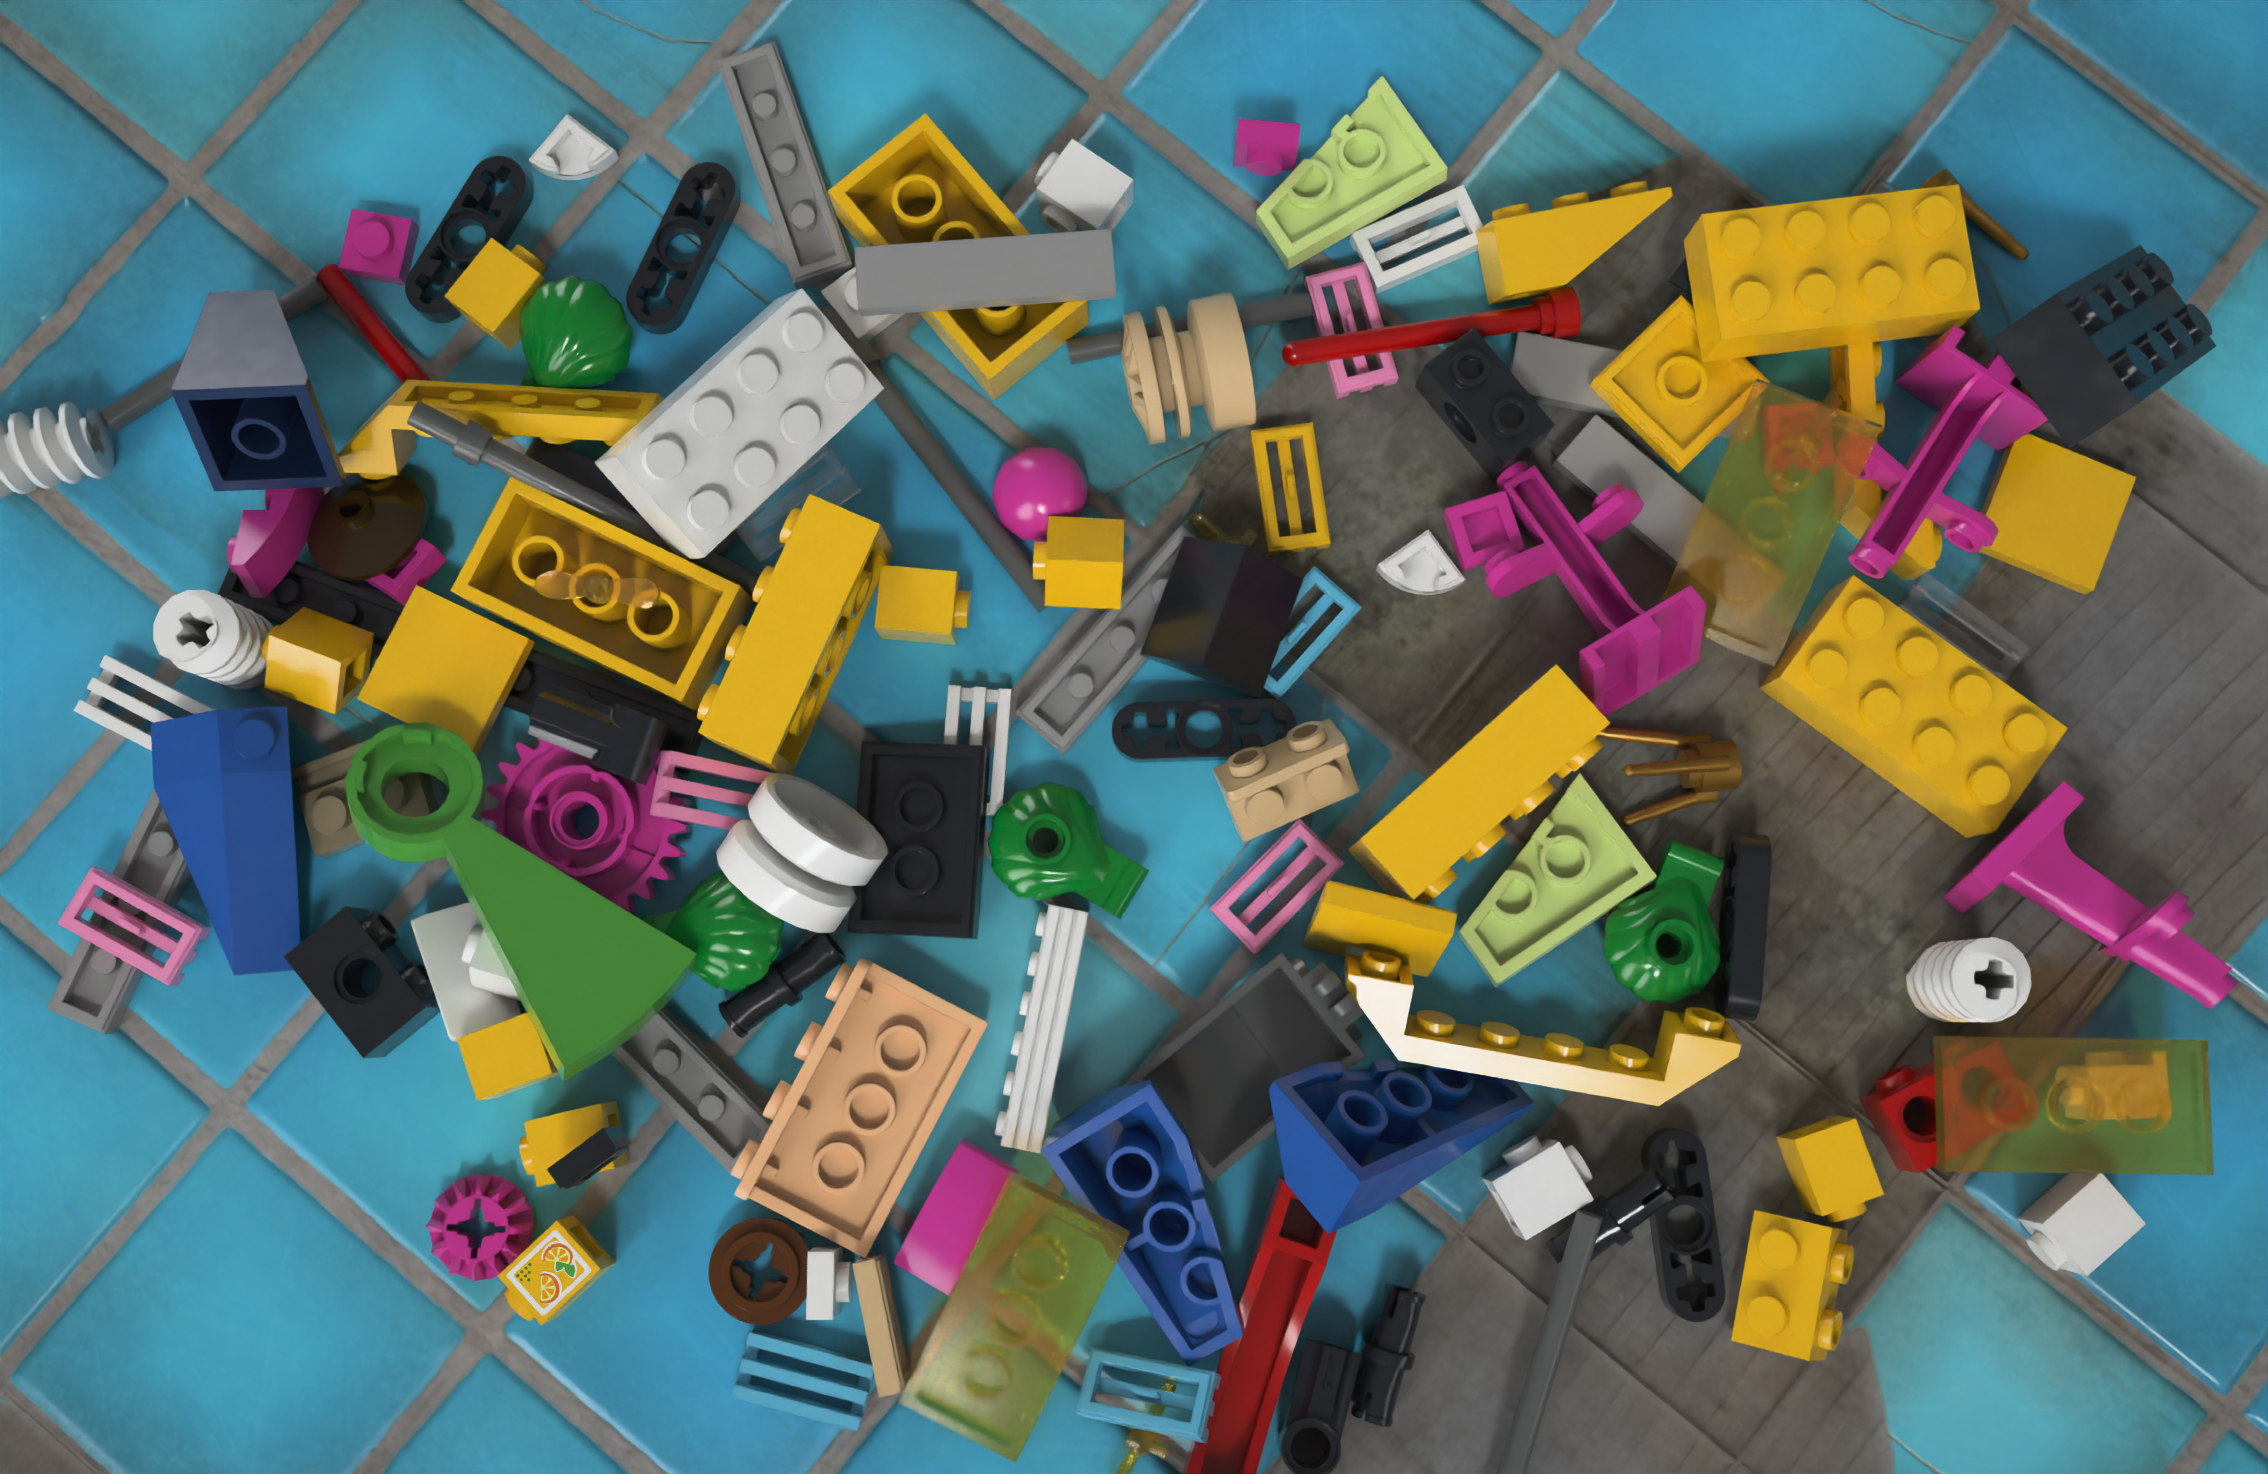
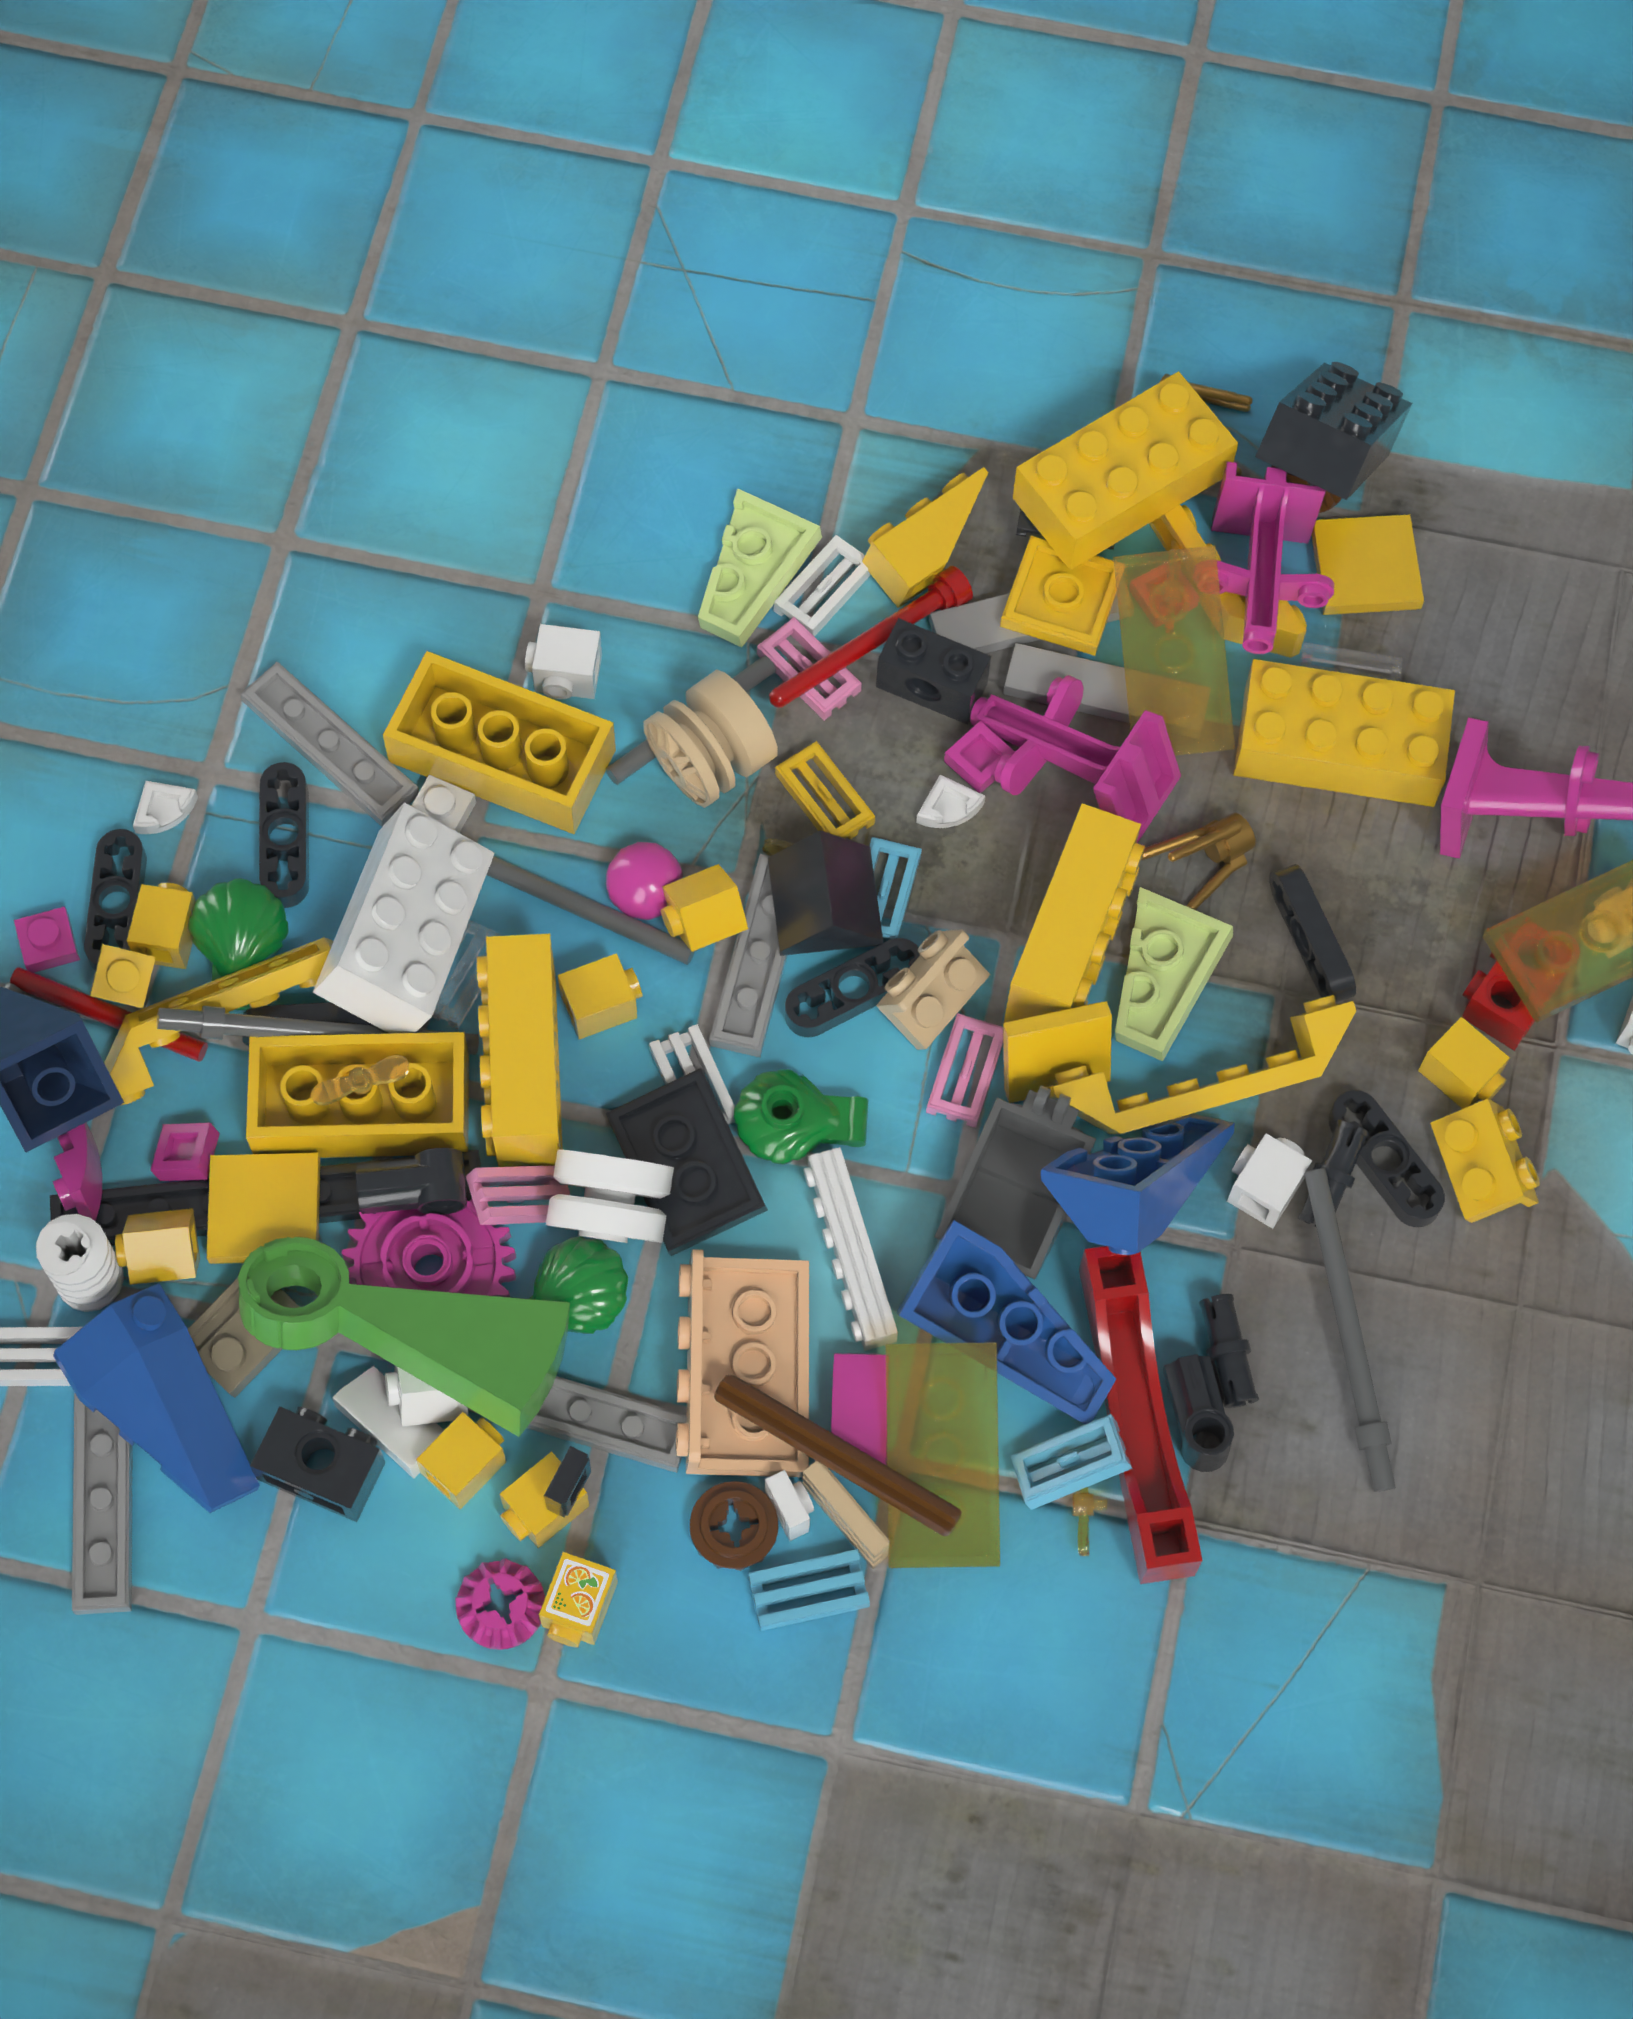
camera: 30 degrees left, 15 degrees down
bright pink tile [57,867,211,986] -> none
dark brown dish [307,472,428,581] -> none
black pin [718,933,847,1038] -> none
light grey tile [854,229,1116,316] -> none
dark pink plate [1233,118,1300,176] -> none
green animal [1603,838,1724,1004] -> none
white piece [1906,937,2032,1022] -> none
none -> yellow brick [89,944,156,1008]
none -> reddish brown axle [714,1375,962,1536]

